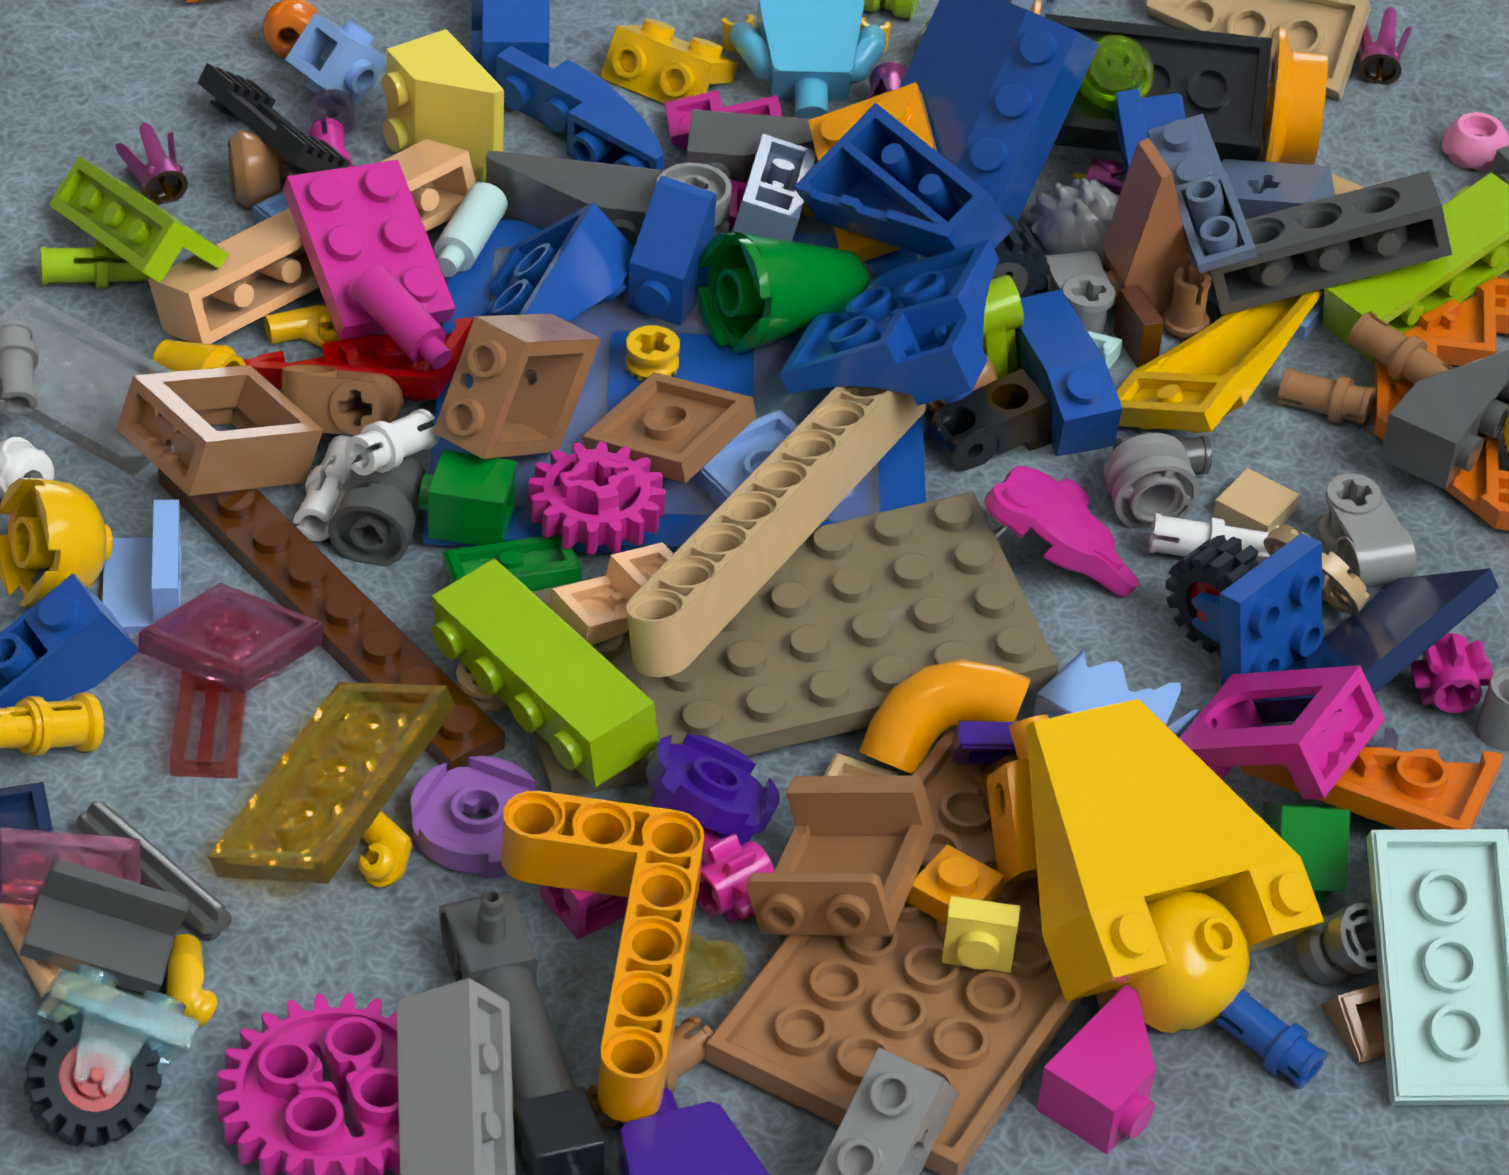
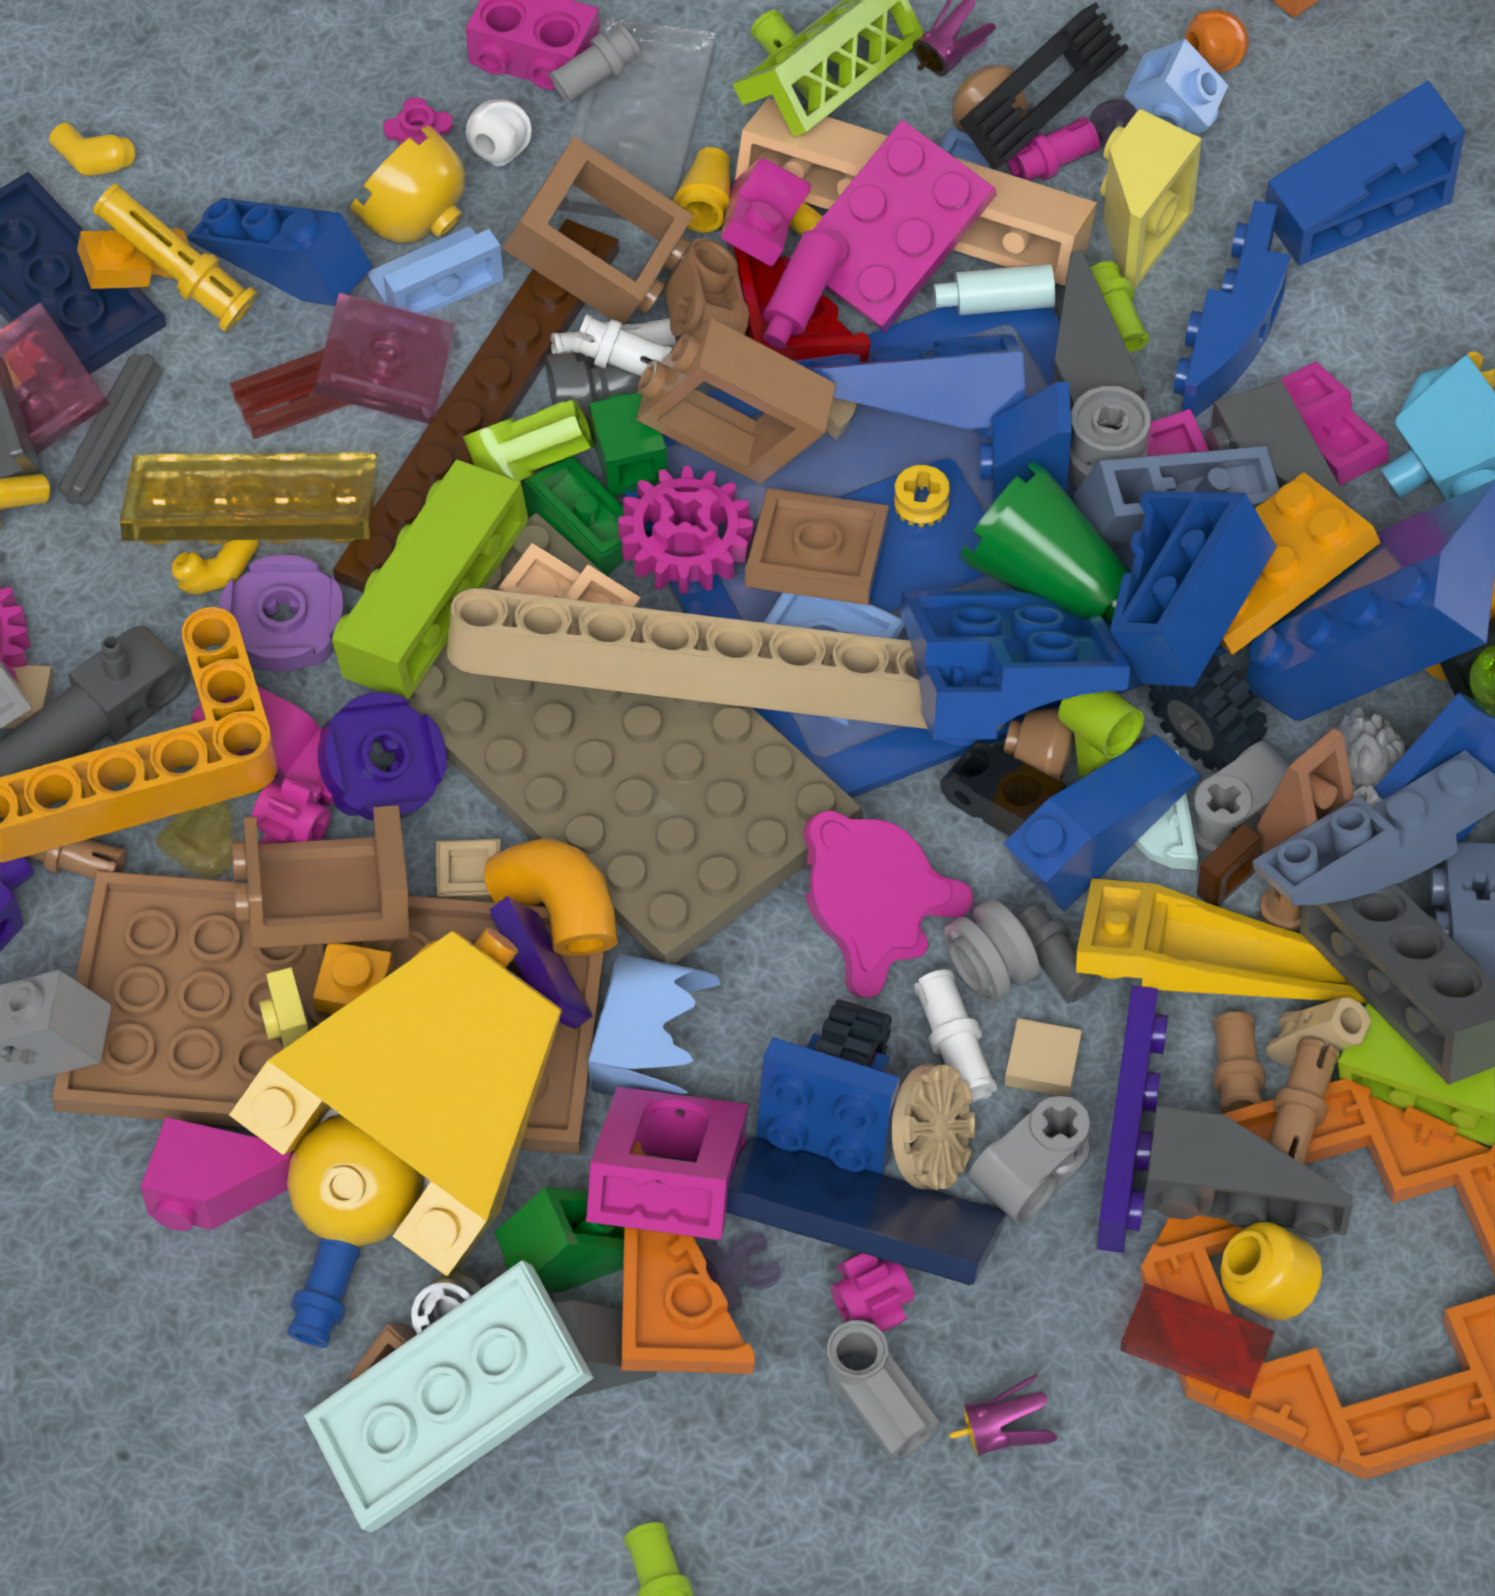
camera: 70 degrees right, 15 degrees up
yellow bracket [601,18,739,104] -> none
none -> lime piece [463,398,594,481]
none -> dark pink slope [720,158,811,267]
none -> dark purple plate [1097,986,1168,1253]
none -> tan bar [1266,997,1371,1068]

